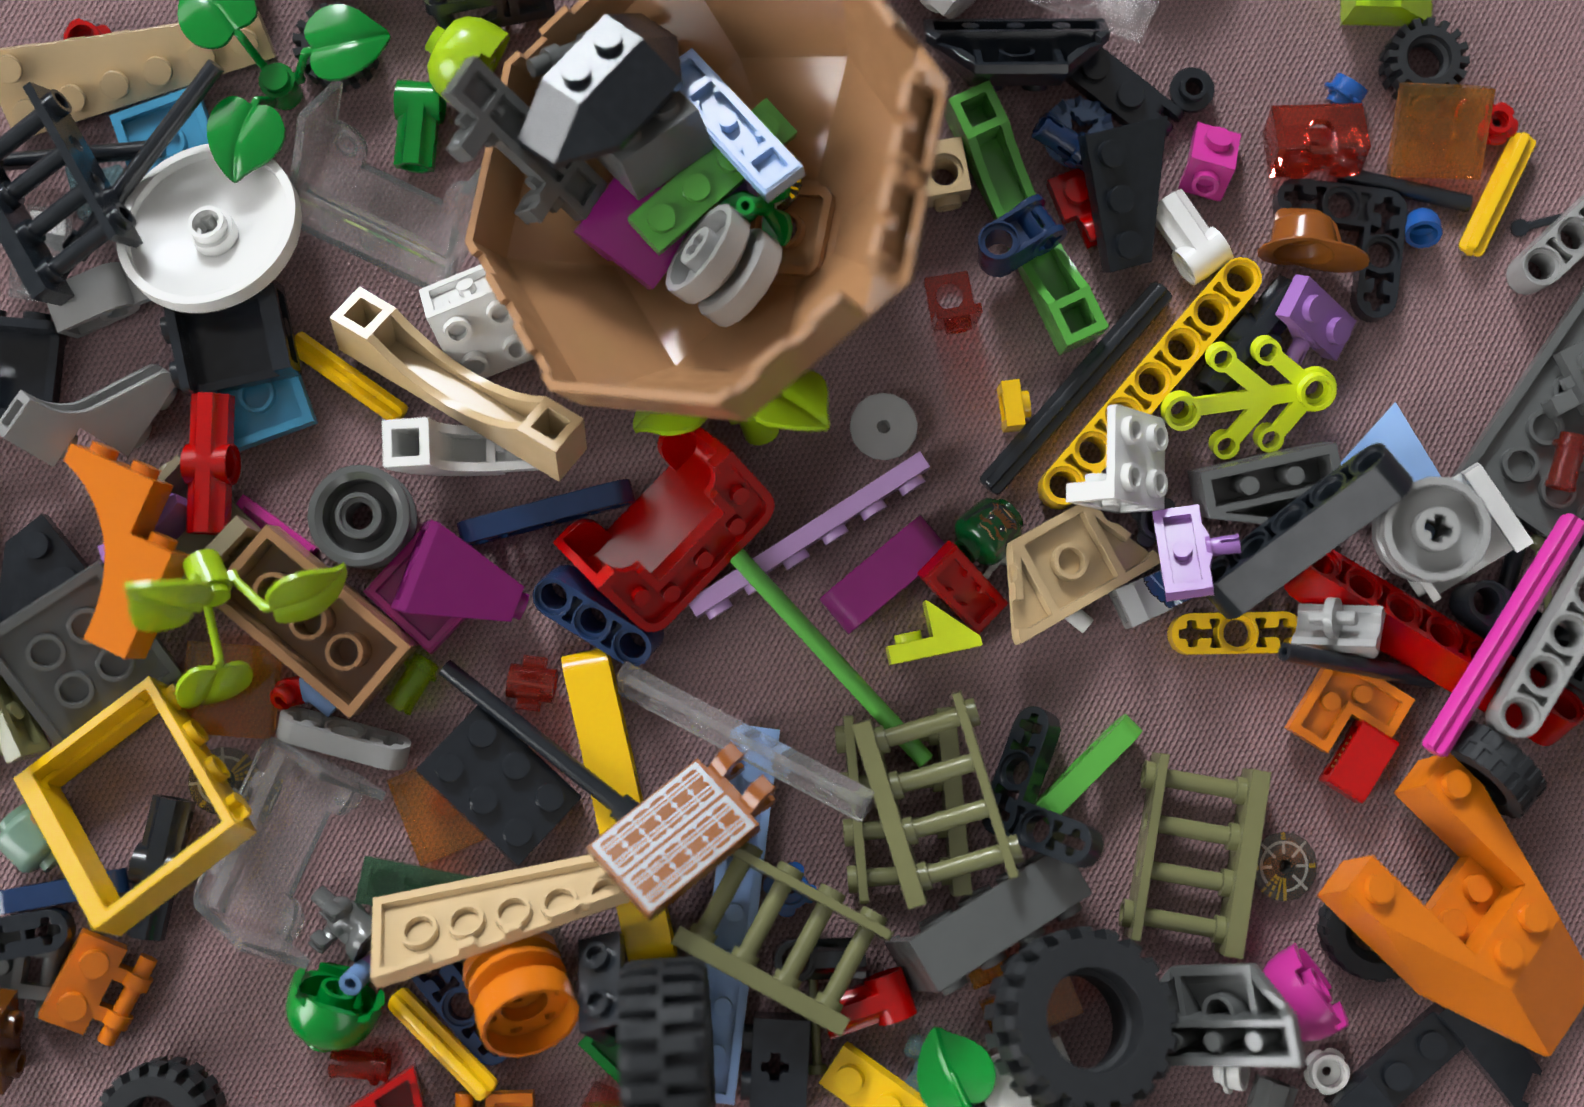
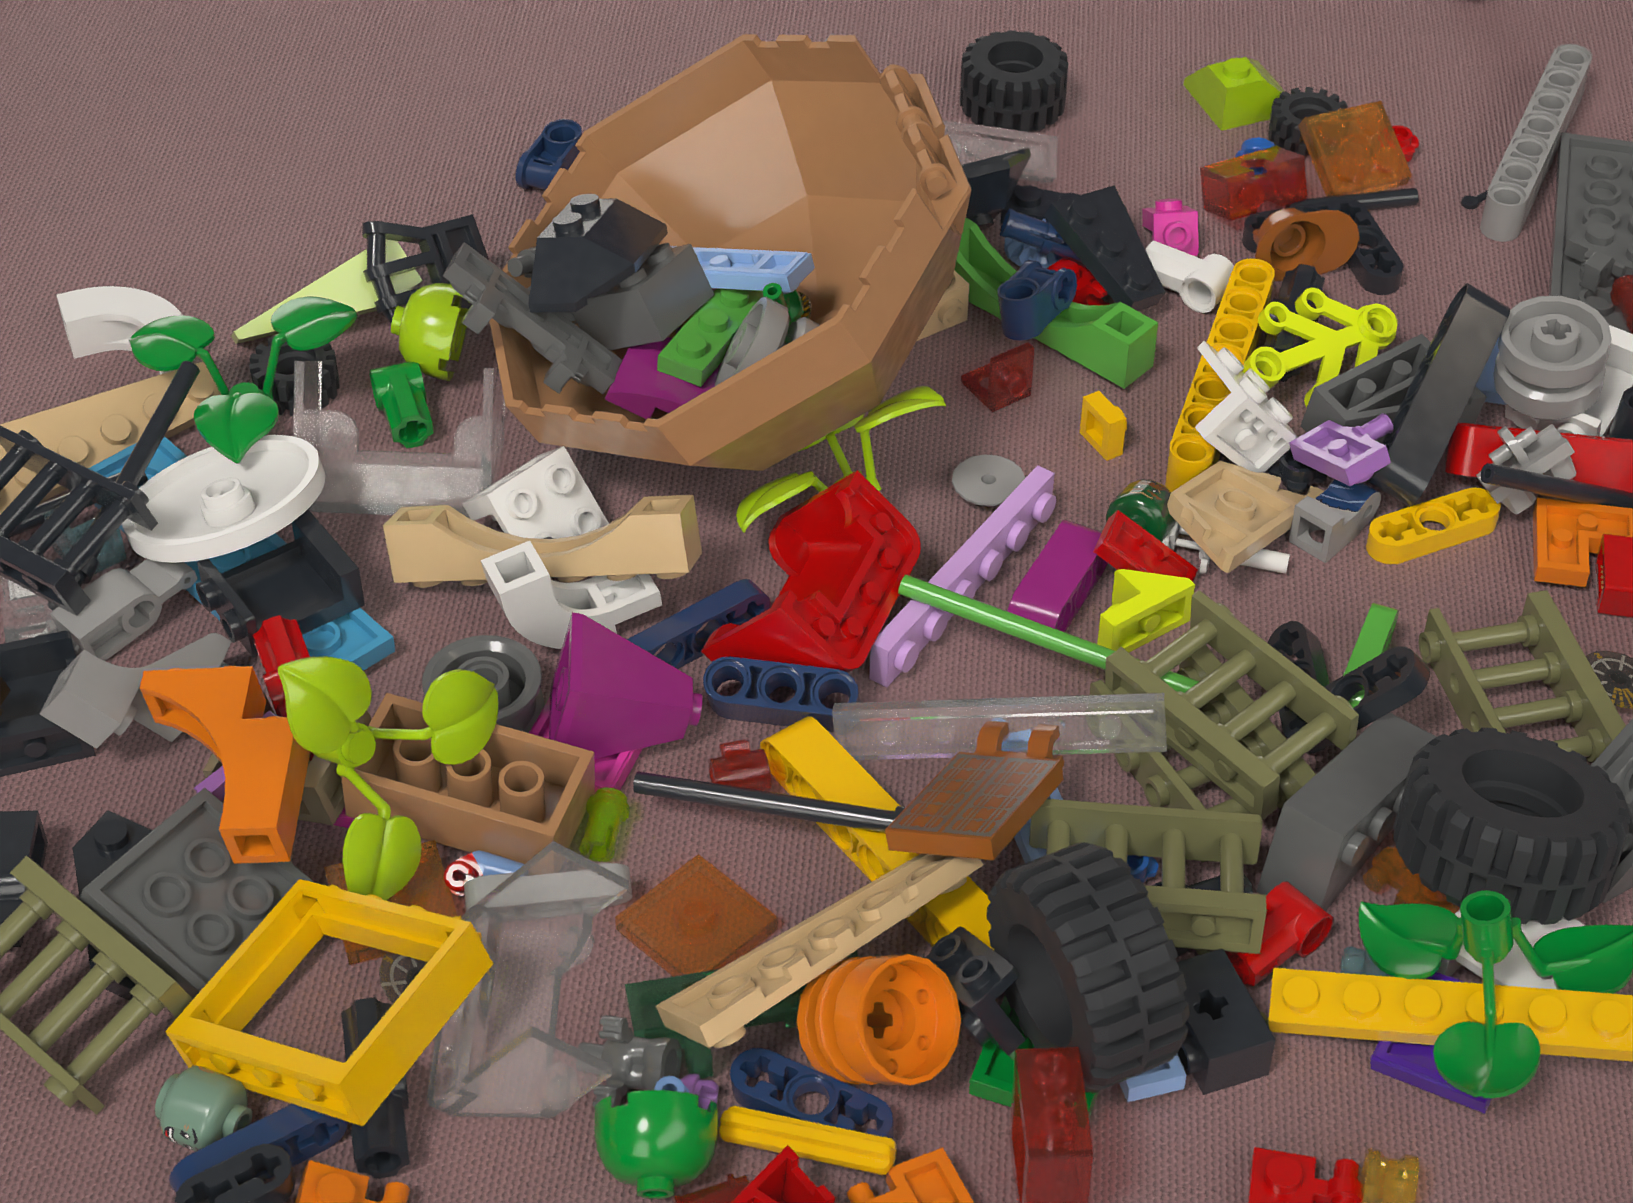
camera: 20 degrees left, 40 degrees down
yellow axle [294,332,408,420] -> none
black plate [415,705,582,867] -> none
black axle [979,282,1172,495] -> none
black plate [1169,67,1215,113] -> none
medium lavender plate [1275,274,1357,366] -> none
blue hinge [1405,207,1443,248] -> none
yellow axle [1458,132,1536,257] -> none

